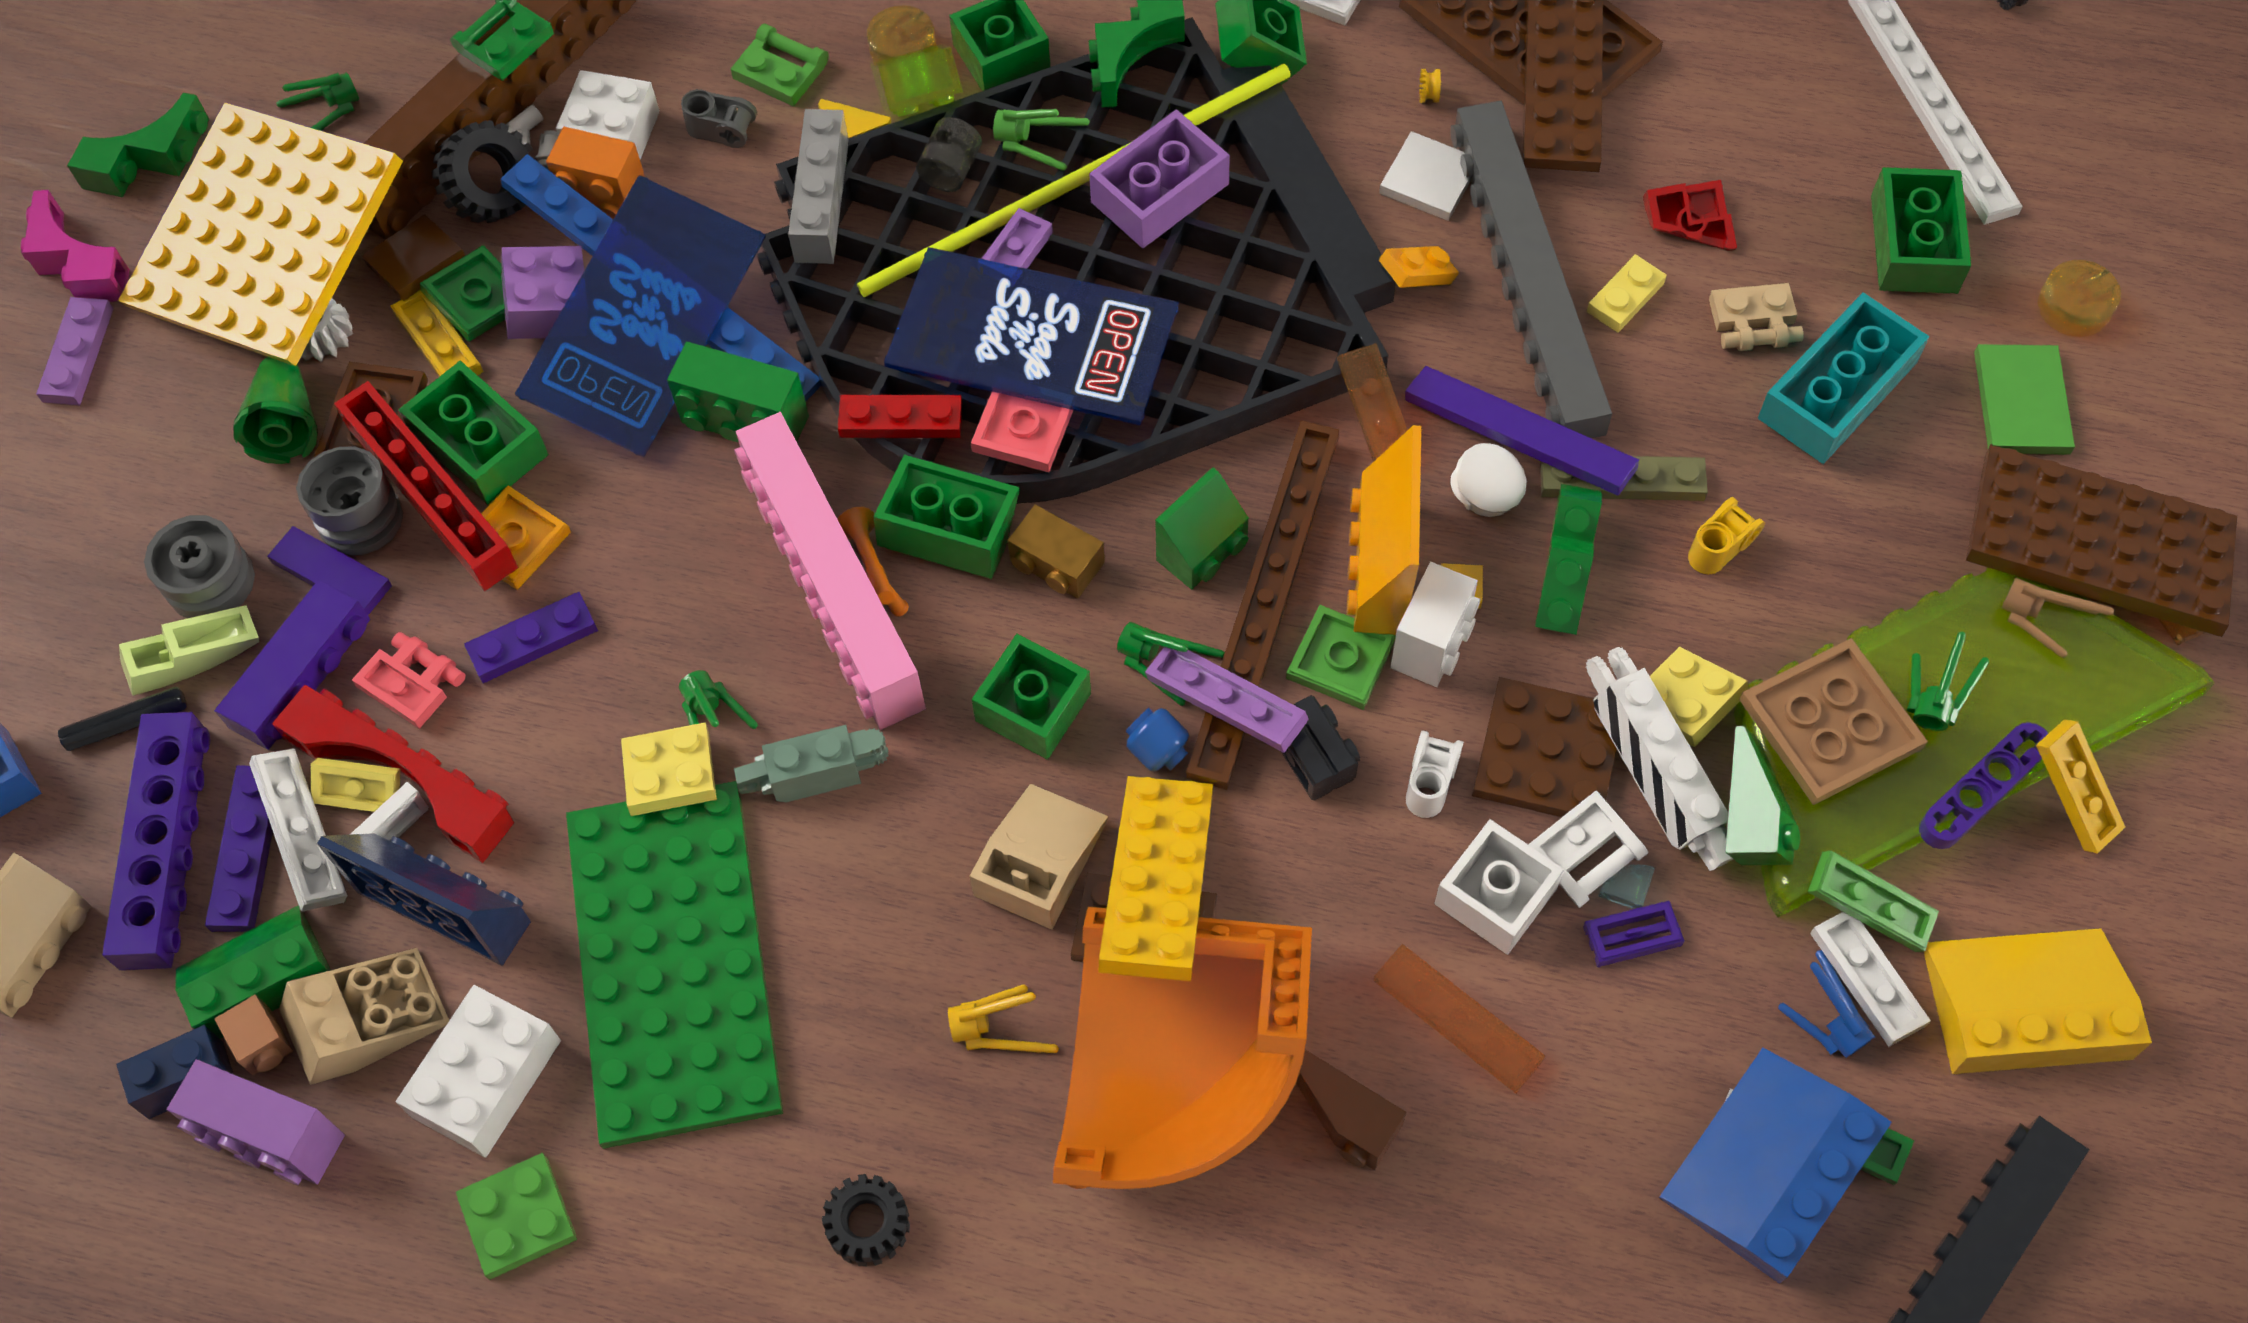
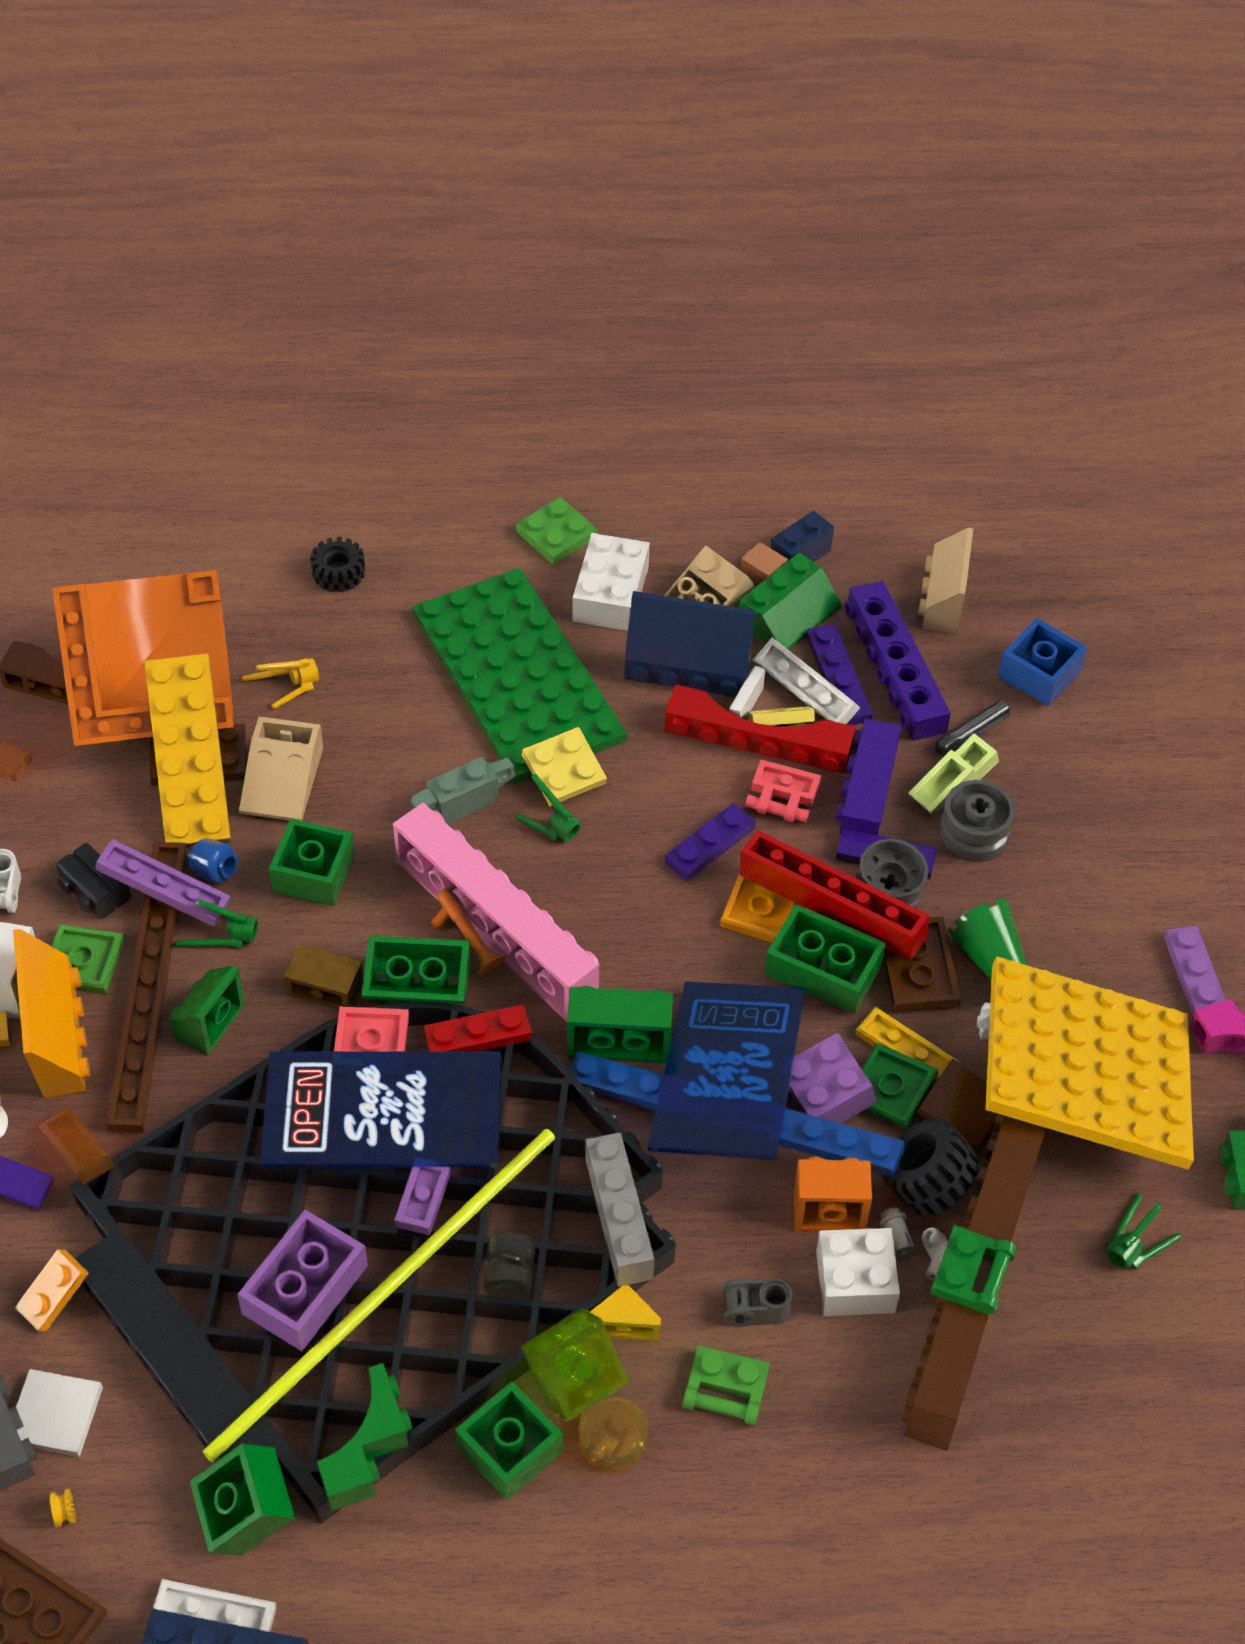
camera: 160 degrees right, 10 degrees down
medium lavender brick [166,1059,345,1185] -> none
bright green plant [993,109,1090,171] -> none

